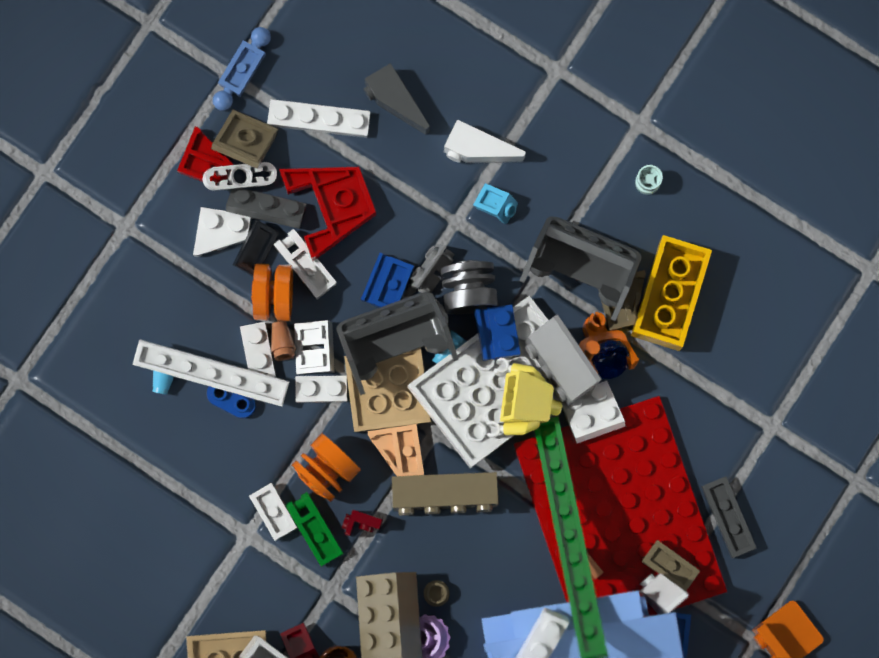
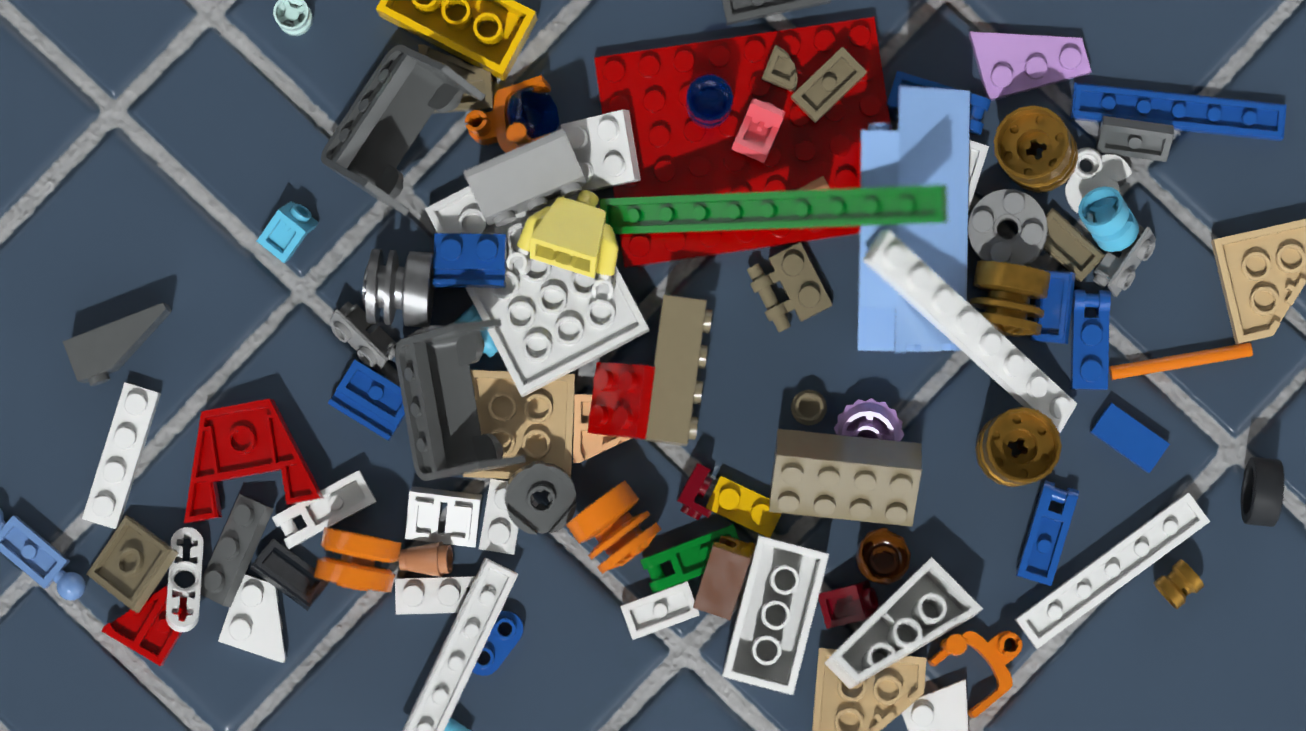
camera: 75 degrees left, 5 degrees up
white slope [444,120,526,163] -> none
white slope [639,573,688,615] -> none
none -> dark grey plate [504,461,577,535]
none -> red plate [587,362,655,439]
none -> clear blue wheel [686,75,733,128]
none -> reddish brown hinge [693,536,756,620]
none -> yellow plate [705,476,782,538]
none -> white brick [722,536,829,695]
none -> coral bracket [732,99,785,163]
none -> dark tan plate [747,242,833,333]
none -> dark tan tile [762,45,798,93]

